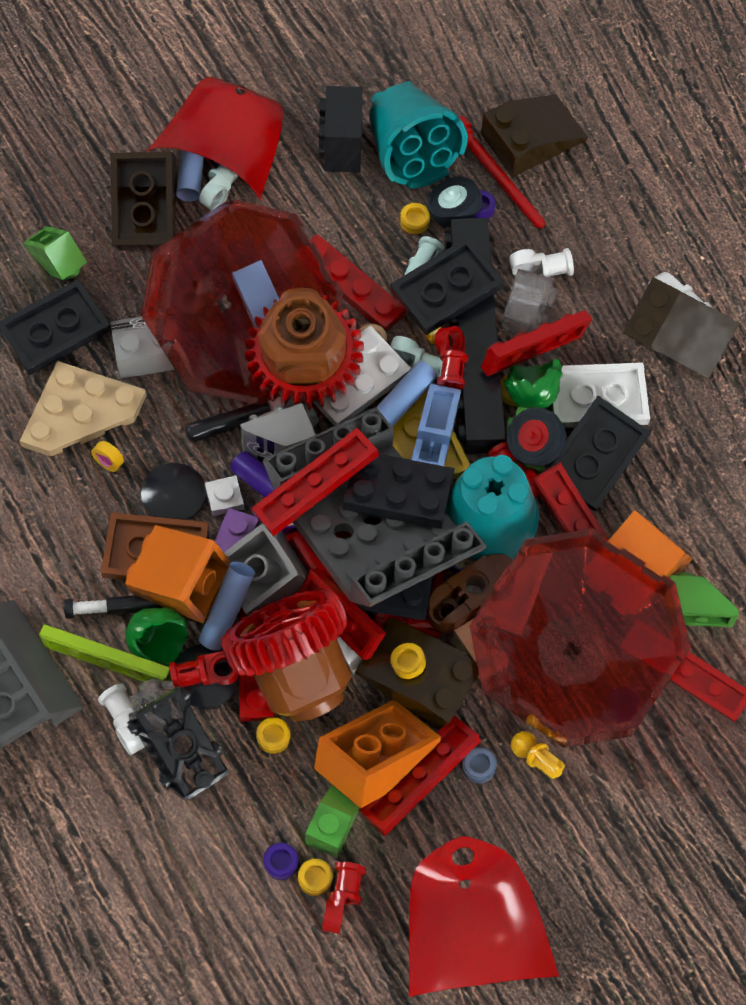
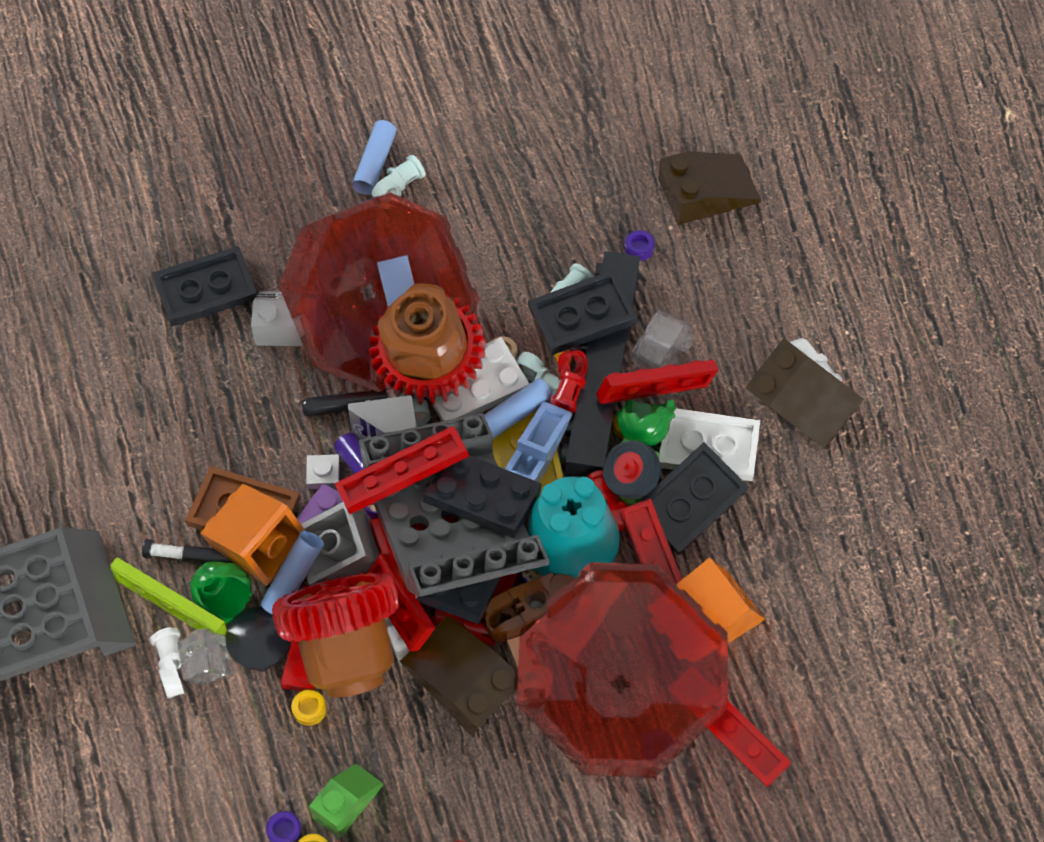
camera: 15 degrees right, 5 degrees down
tan plate [20,361,147,457] -> none
bright green slope [22,226,87,280] -> none
yellow tile [91,441,124,472] -> none
dark brown slope [110,152,177,246] -> none
black piece [127,685,230,801] -> none
black dish [141,463,206,520] -> none
red piece [145,77,283,199] -> none
red connector [169,651,239,688] -> none
red plate [296,234,406,332] -> none
orange slope [314,700,441,808] -> none
black brick [319,86,363,172] -> none
red plate [359,716,481,836] -> none
teal cone [369,81,468,189] -> none
yellow tile [390,643,426,679] -> none
yellow tile [400,203,431,234] -> none
black wheel [428,177,482,227] -> none
red piece [459,116,545,229] -> none
sand blue tile [462,747,497,784] -> none
white connector [509,248,574,280] -> none
yellow axle [511,731,565,779] -> none
bright green slope [665,572,739,627] -> none

